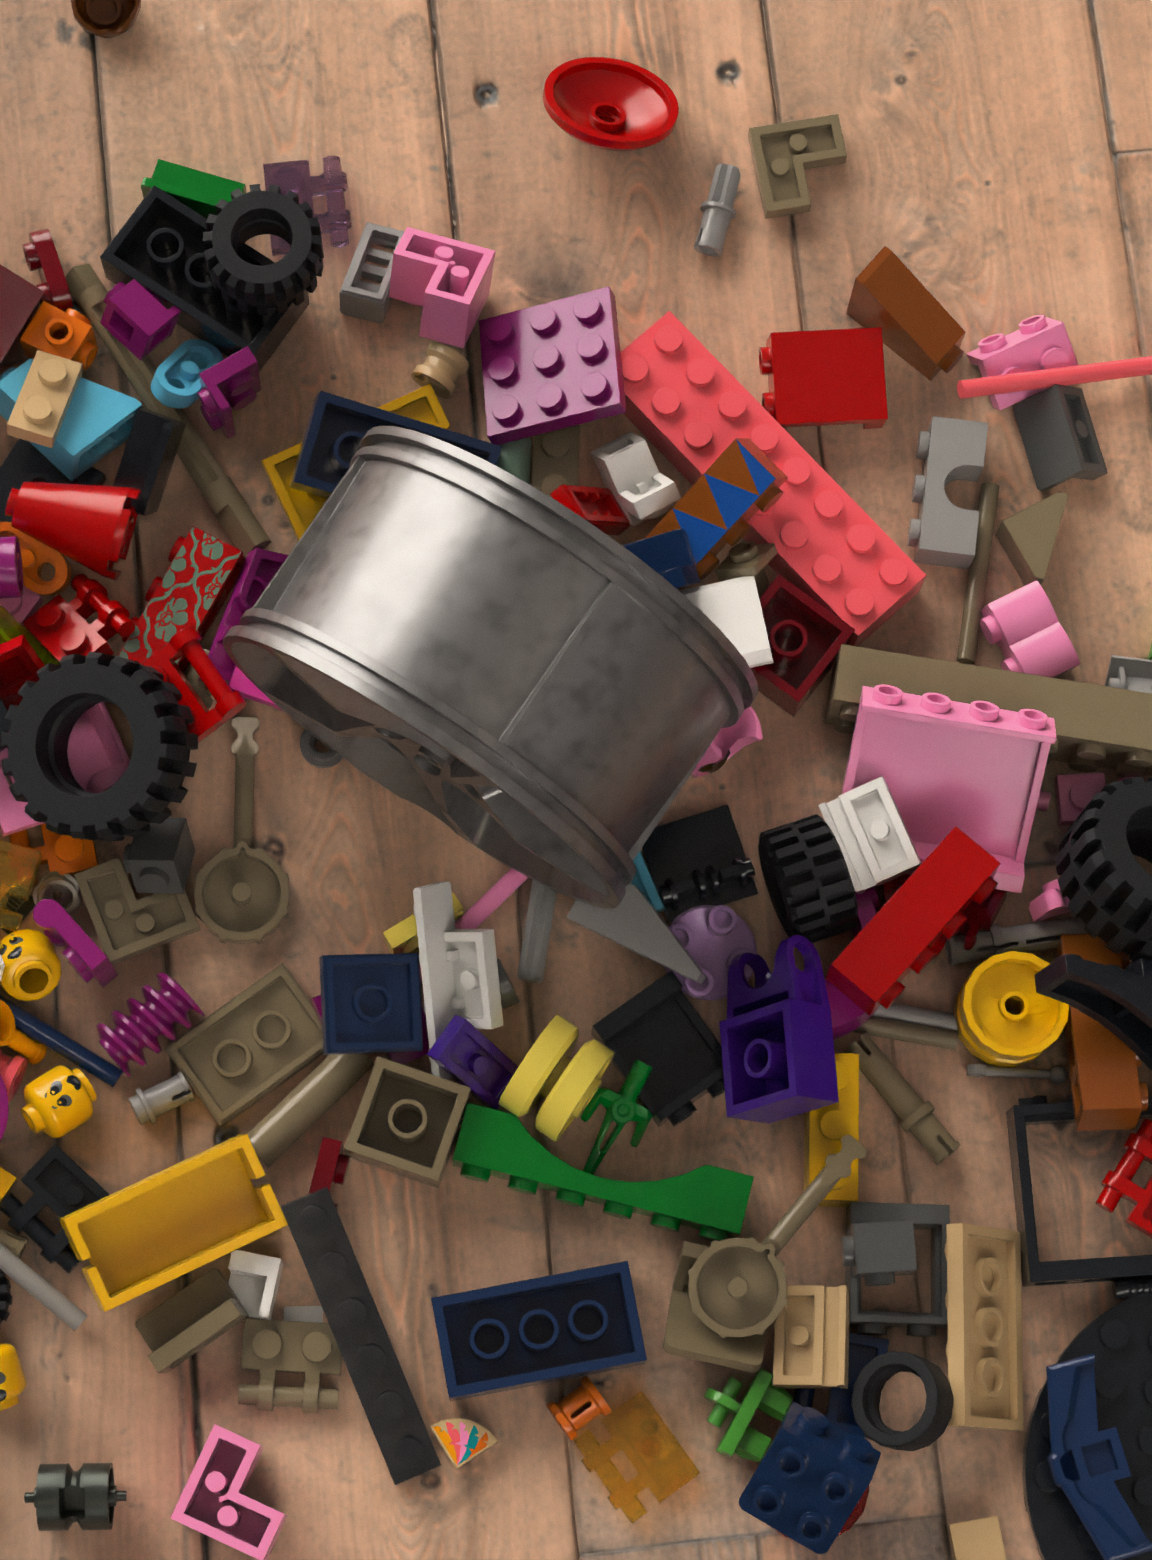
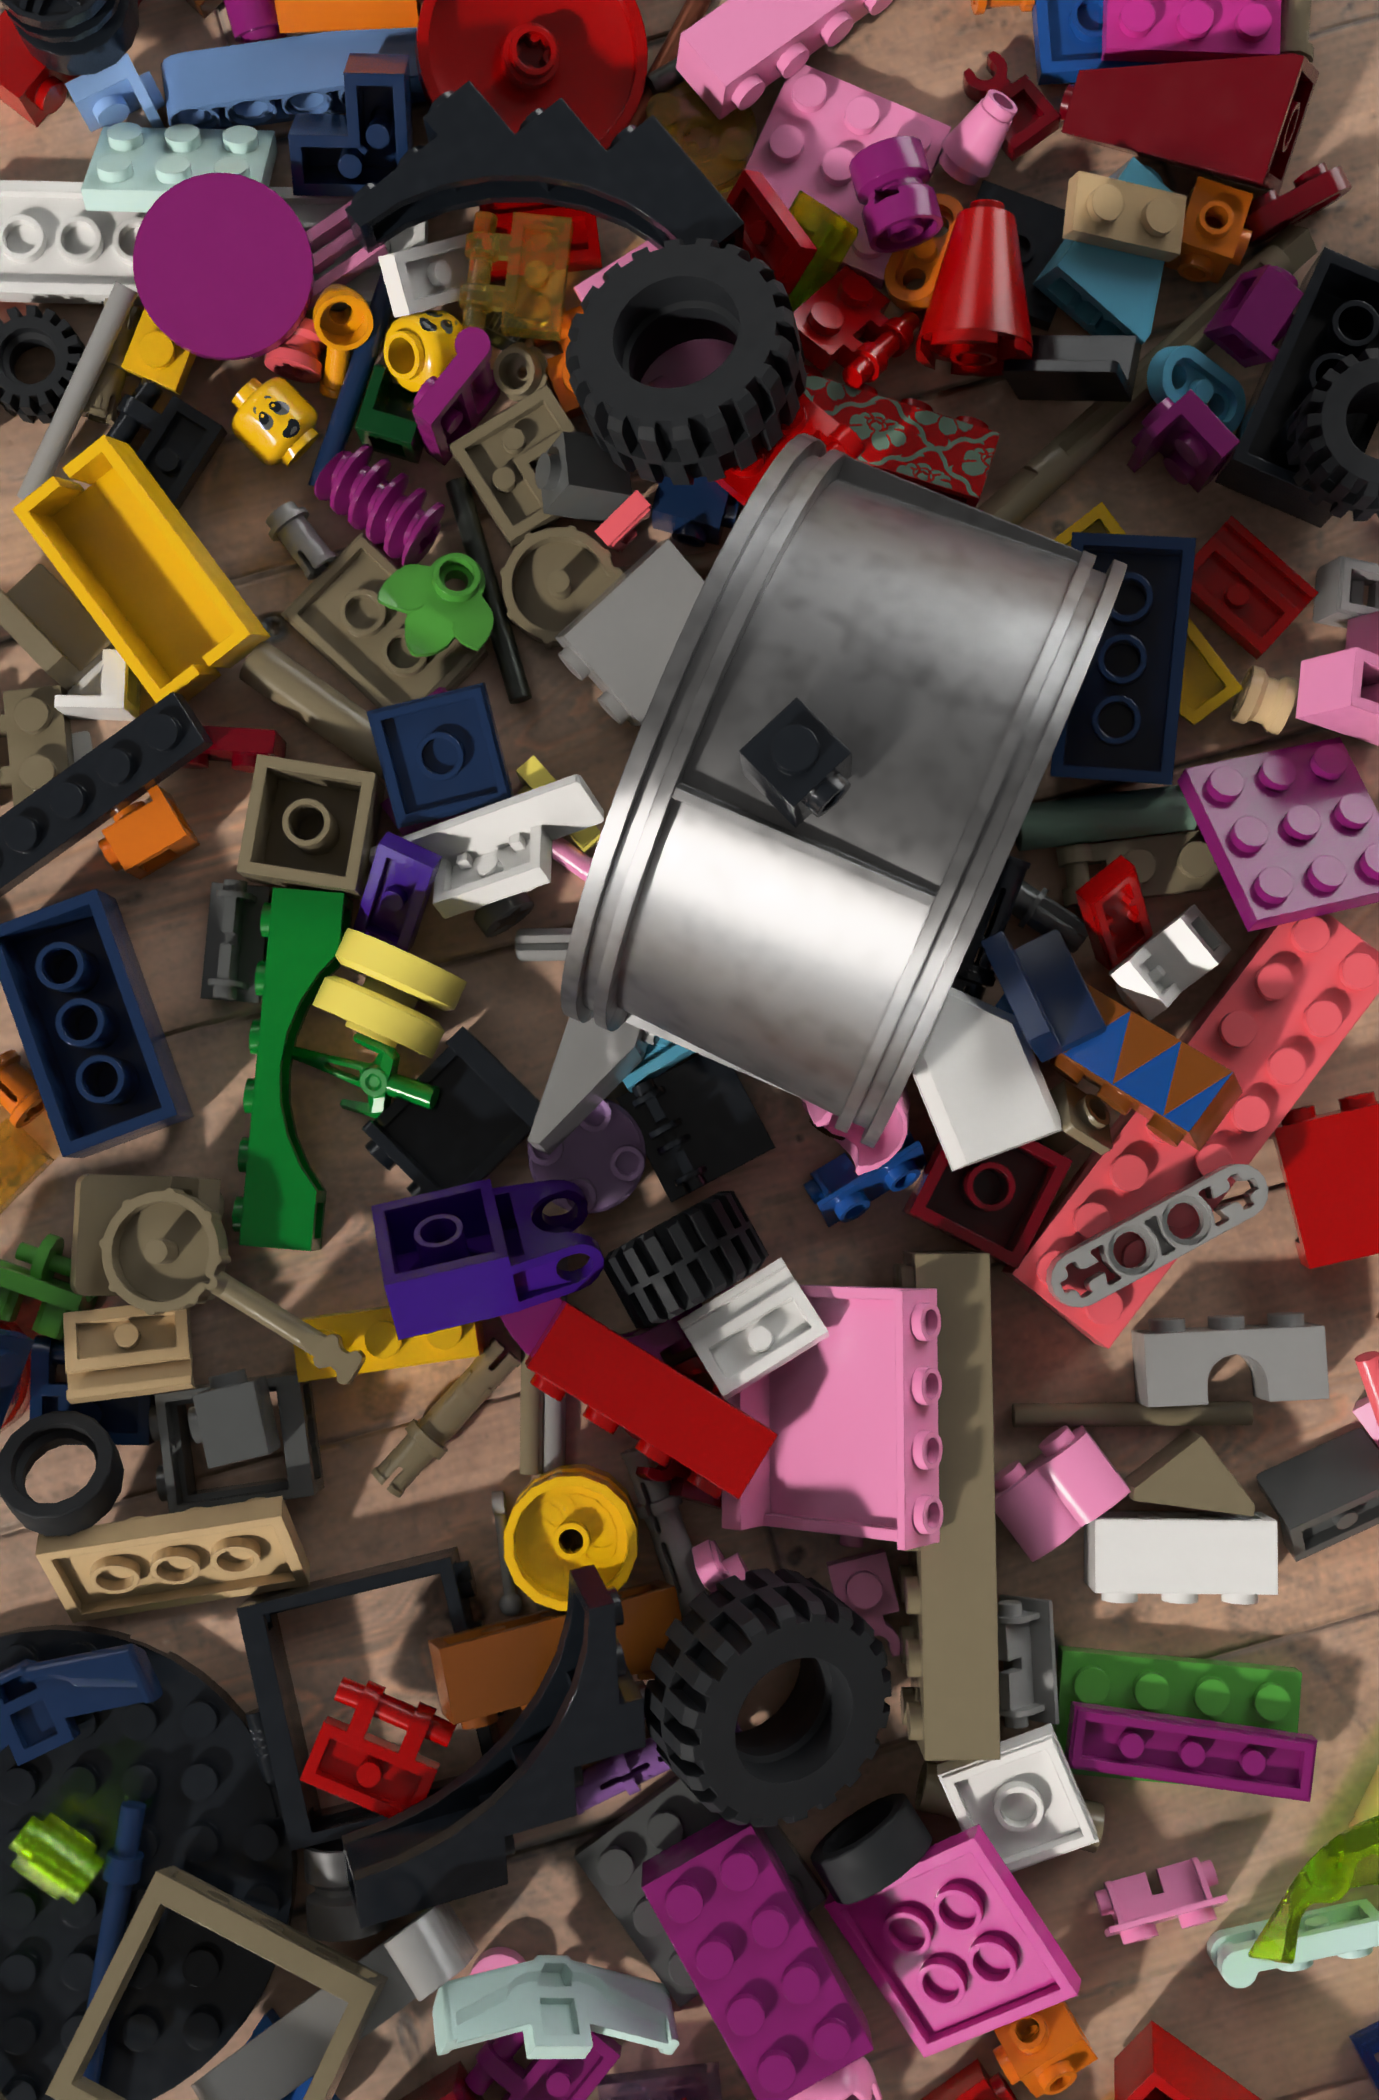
camera: 85 degrees right, 10 degrees up
none -> orange brick [98,784,200,880]
none -> dark grey hinge [200,879,271,1003]
none -> dark green panel [355,364,424,464]
none -> bright green plate [377,553,494,657]
none -> pearl dark grey bar [446,477,532,704]
none -> light grey brick [554,539,705,726]
none -> coral tile [595,490,652,552]
none -> dark blue brick [651,477,741,547]
none -> black brick [739,697,852,828]
none -> blue hinge [803,1130,927,1228]
none -> light grey beam [1046,1164,1268,1308]
none -> white brick [1084,1510,1278,1605]
none -> red plate [1190,515,1319,660]

